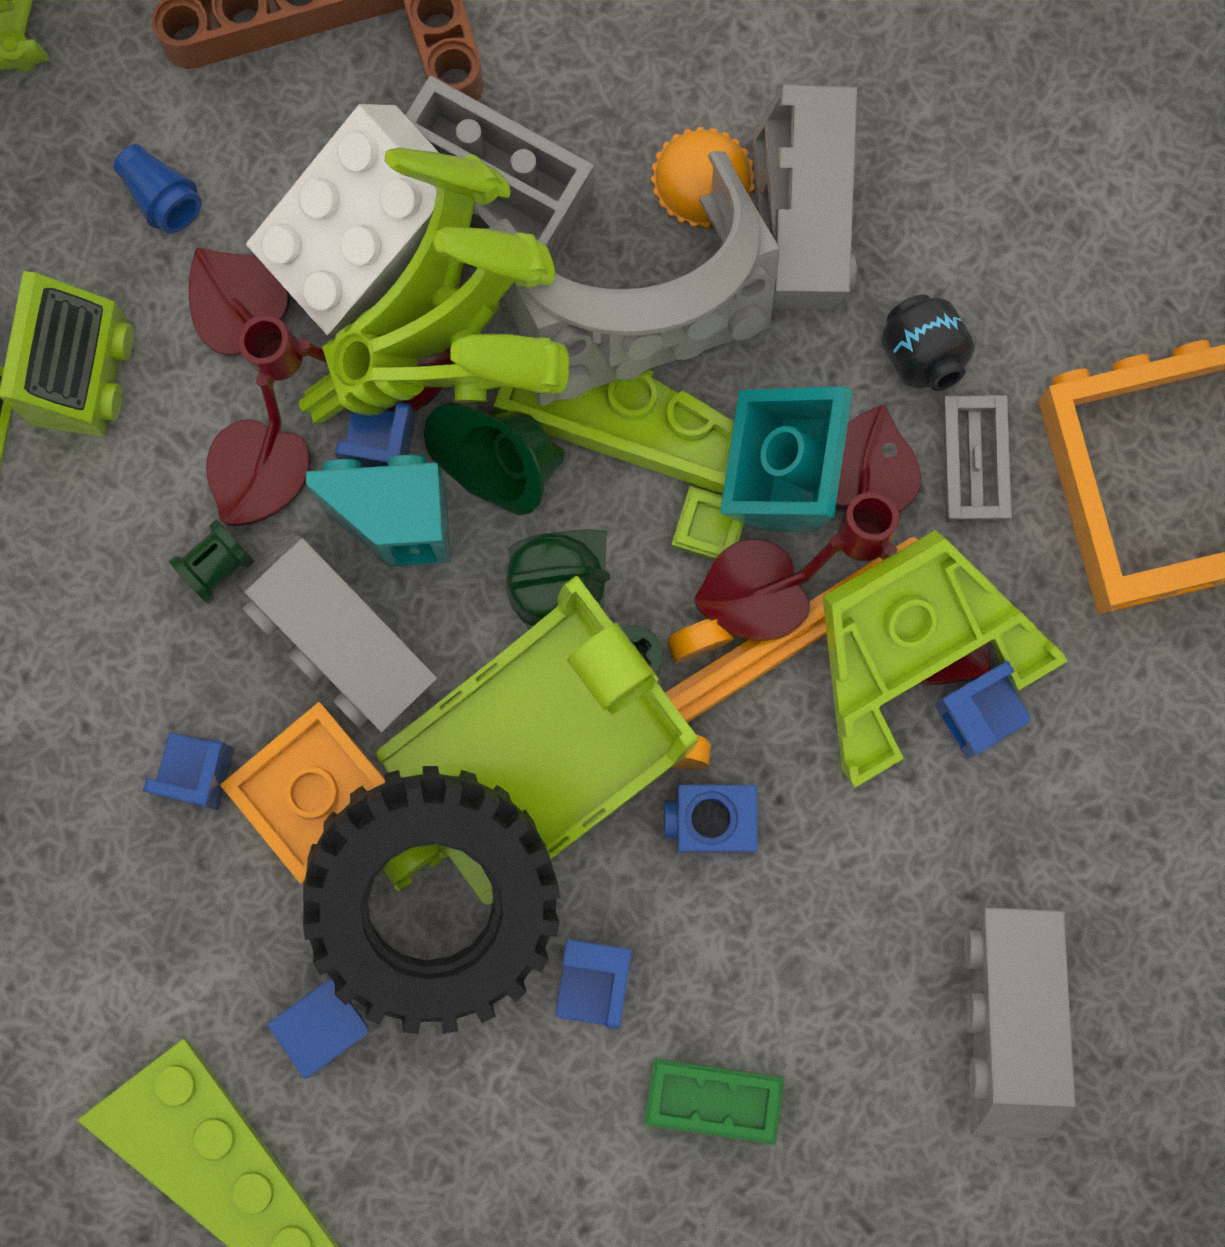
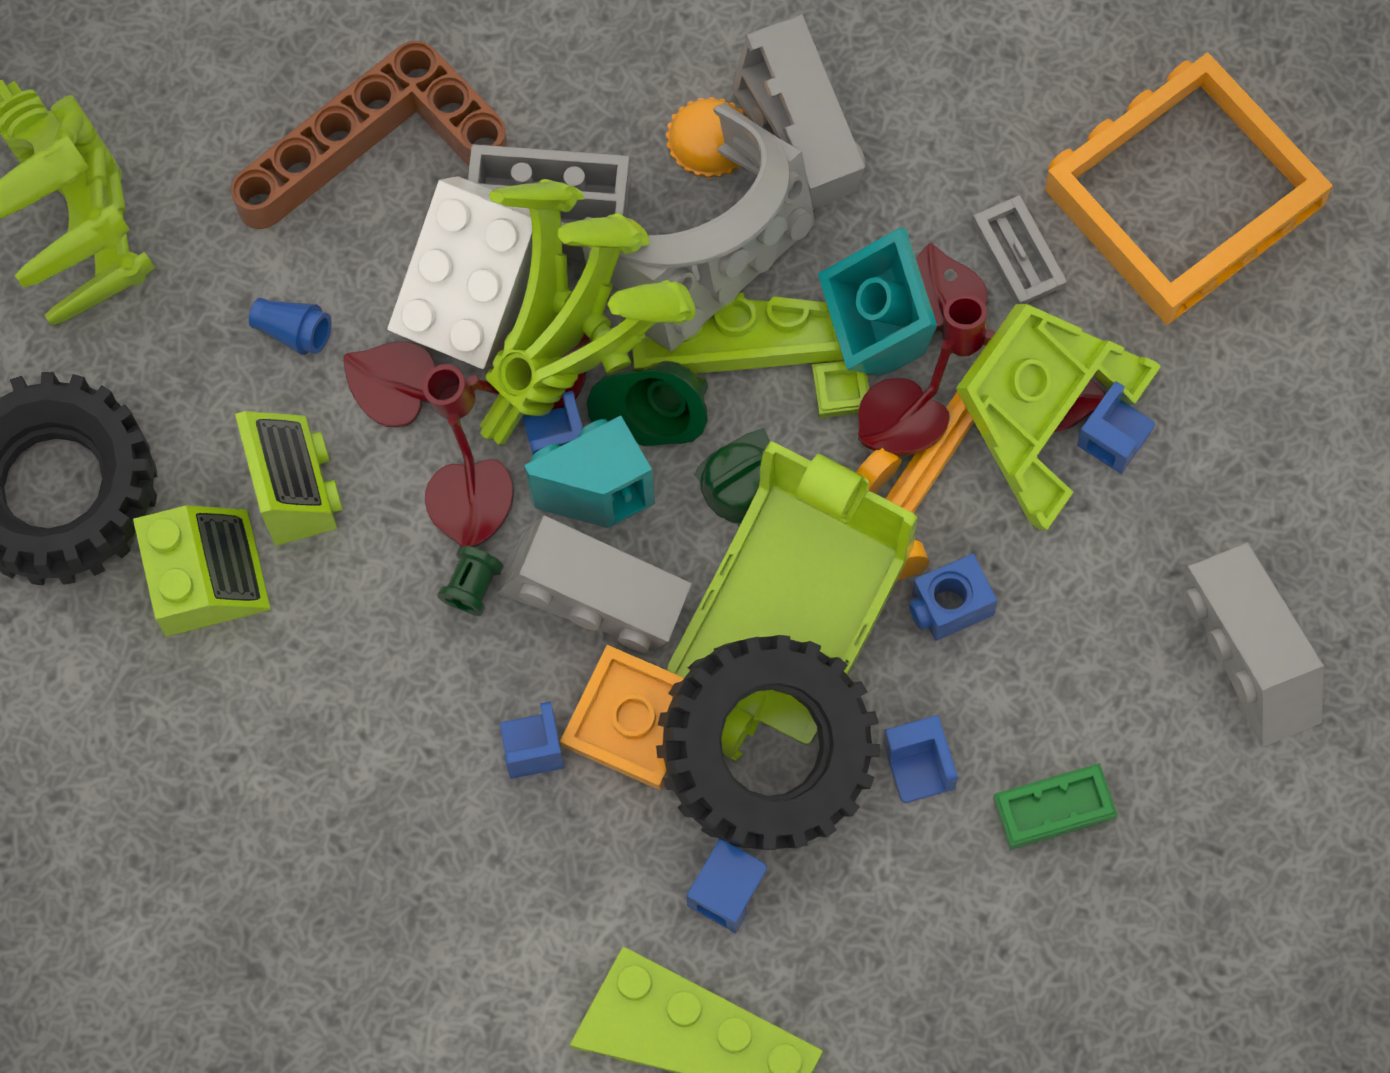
camera: 20 degrees left, 10 degrees down
black head [881,294,975,391] -> none

